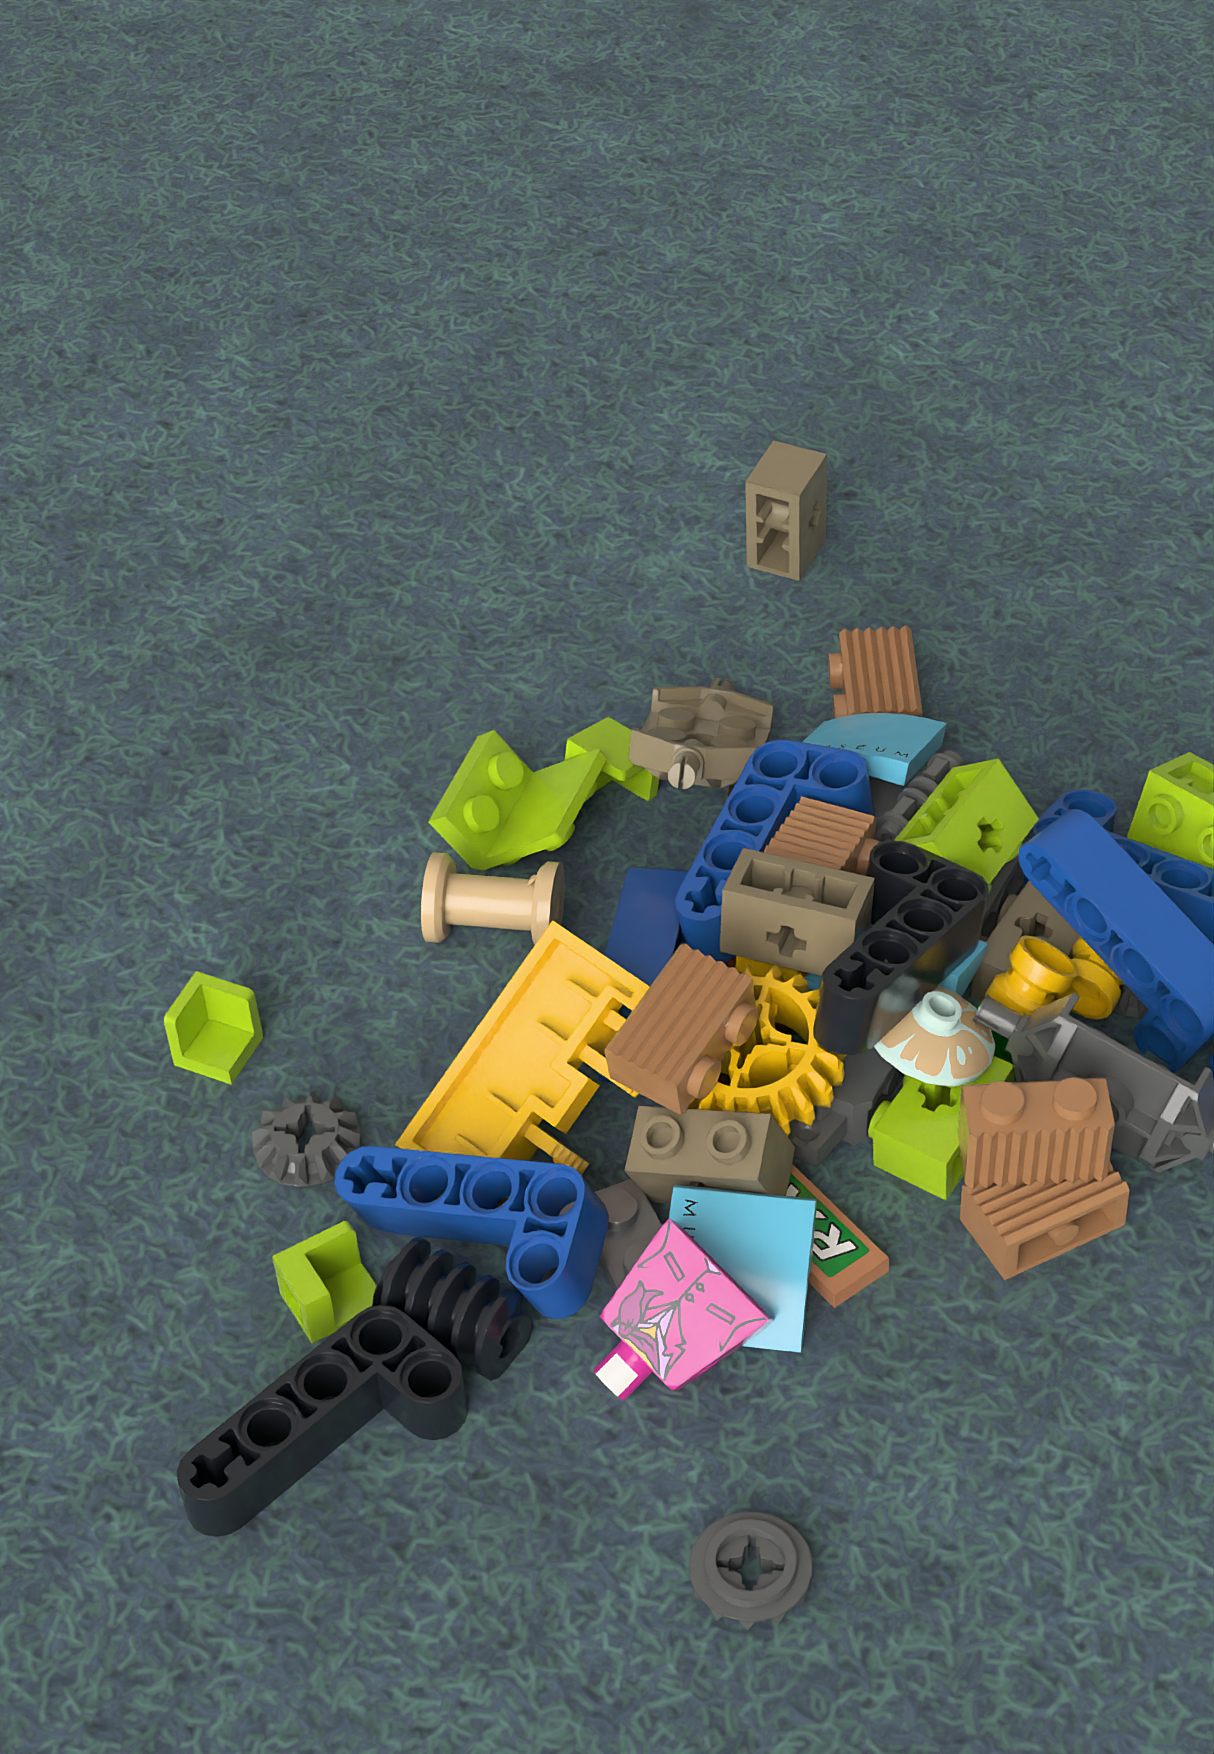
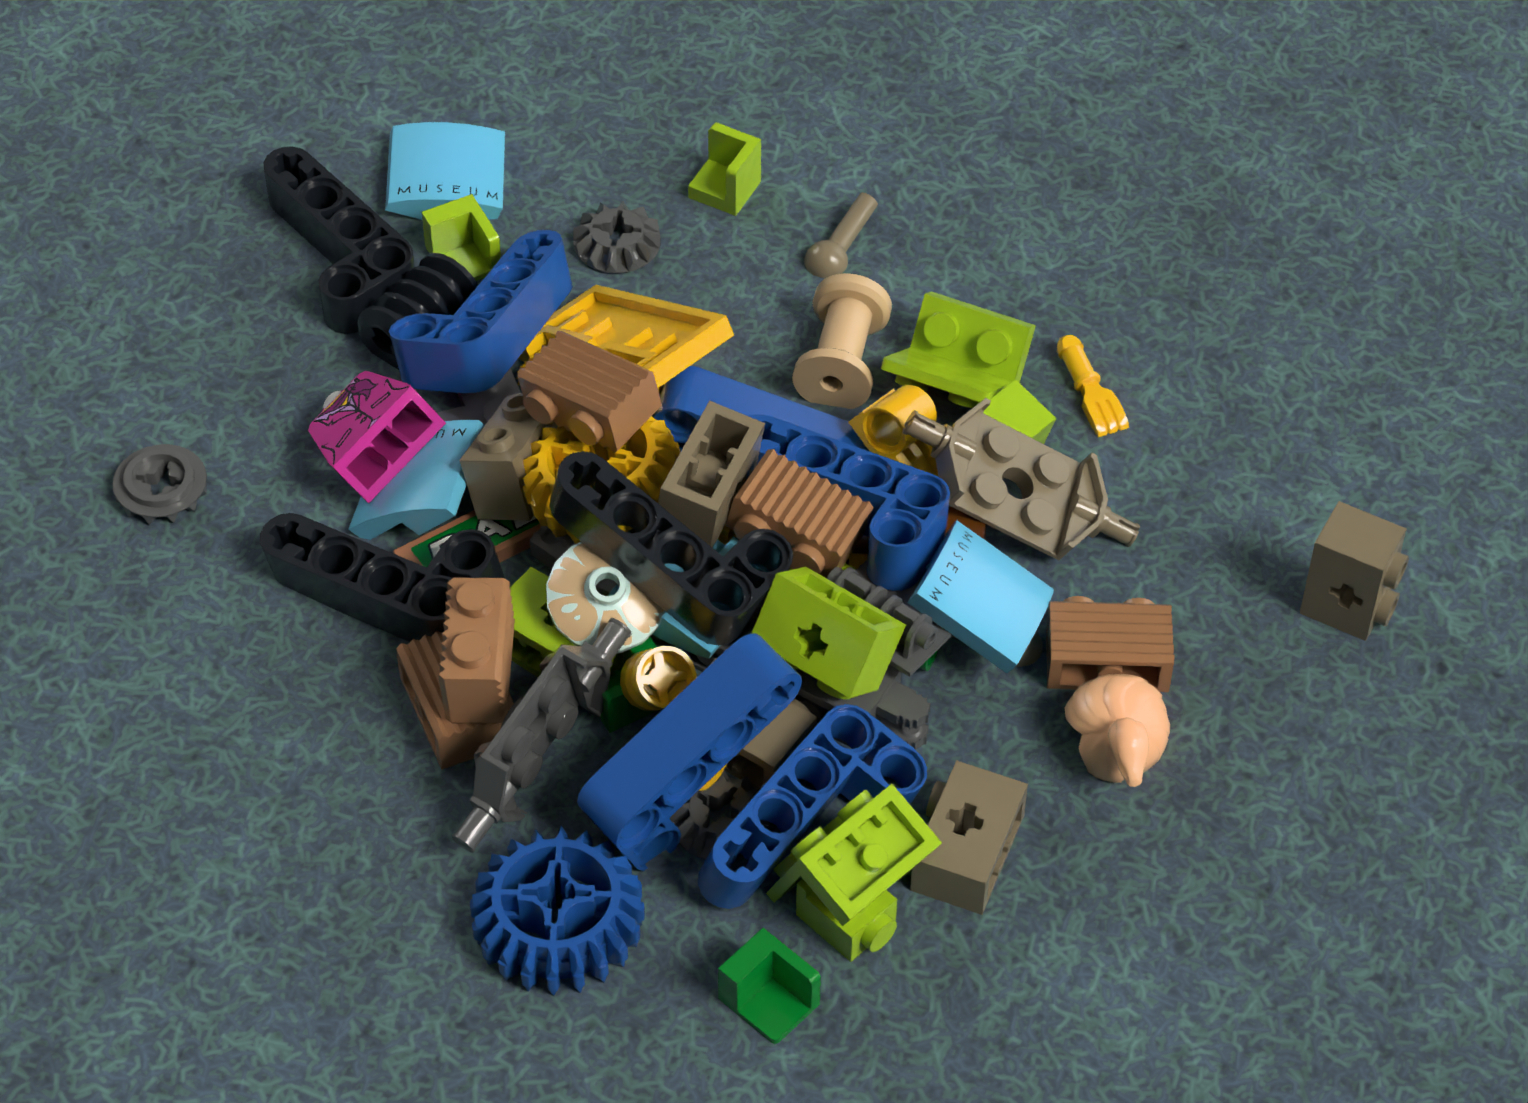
camera: 90 degrees right, 5 degrees up
none -> black beam [260,513,505,642]
none -> medium azure slope [385,122,505,220]
none -> dark tan bar [804,192,878,278]
none -> yellow plate [848,385,939,477]
none -> dark tan brick [910,760,1028,915]
none -> yellow piece [1057,335,1129,437]
none -> light nougat hair [1065,674,1170,787]

